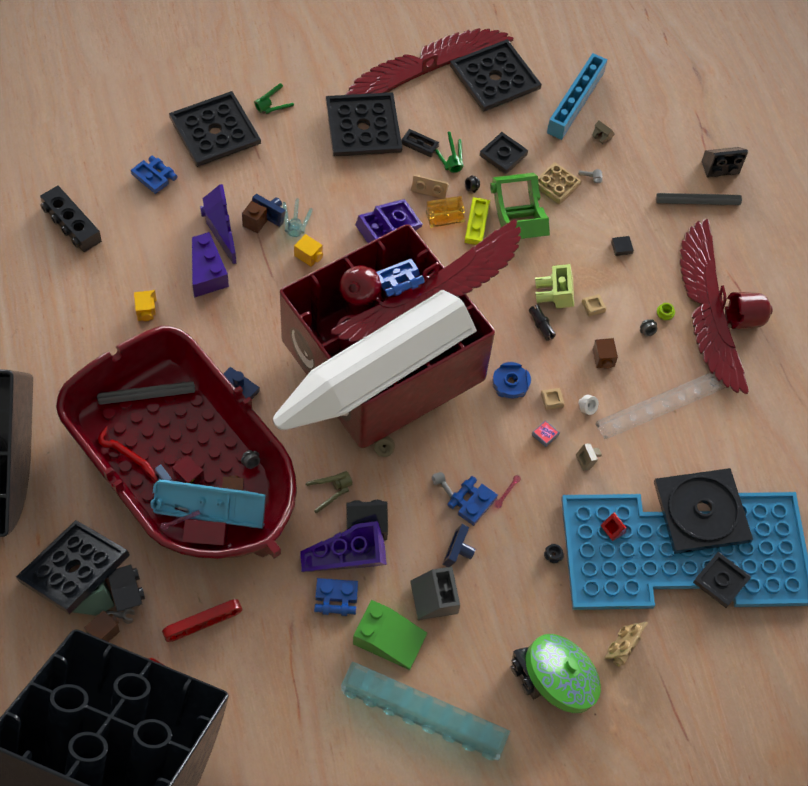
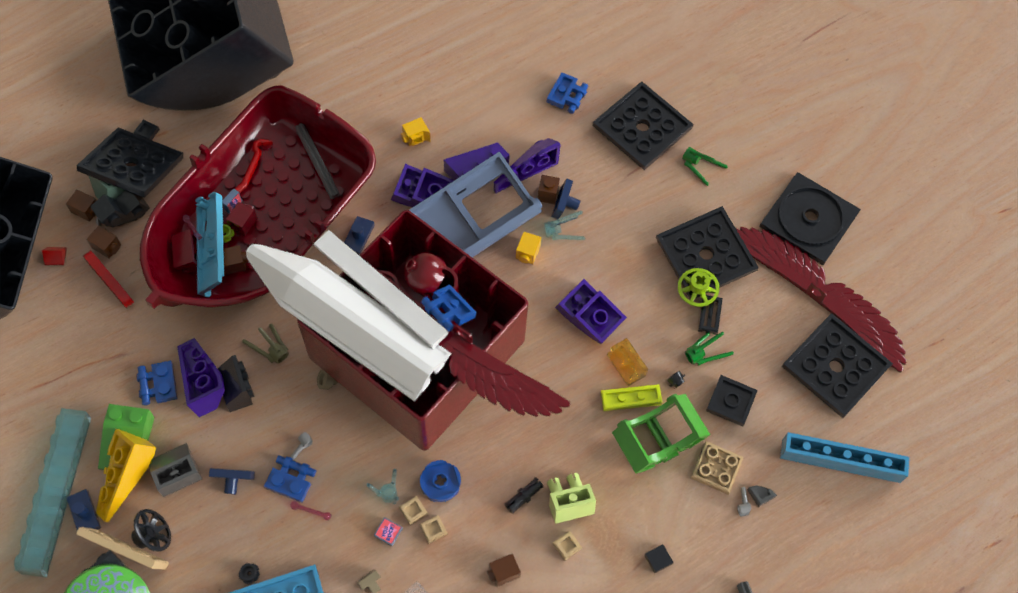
camera: 75 degrees right, 5 degrees up
black brick [40,185,102,252] -> none
tan hinge [411,175,449,199] -> none
white tile [578,395,599,415] -> none
dark tan tile [592,120,615,144] -> none
none -> dark blue tile [66,489,101,531]
none -> tan tile [76,527,169,570]
none -> reddish brown brick [86,226,121,259]
none -> yellow wedge [96,429,156,522]
none -> black wheel [131,509,171,552]
none -> black tile [133,119,160,140]
none -> white tile [314,230,448,349]
none -> clear light blue plant [366,469,399,504]
none -> dark purple slope [391,164,455,208]
none -> tan tile [399,496,428,525]
none -> sand blue piece [409,151,543,258]
none -> lime wheel [678,268,719,307]
none -> dark grey tile [747,486,777,507]
none -> black piece [759,172,861,265]

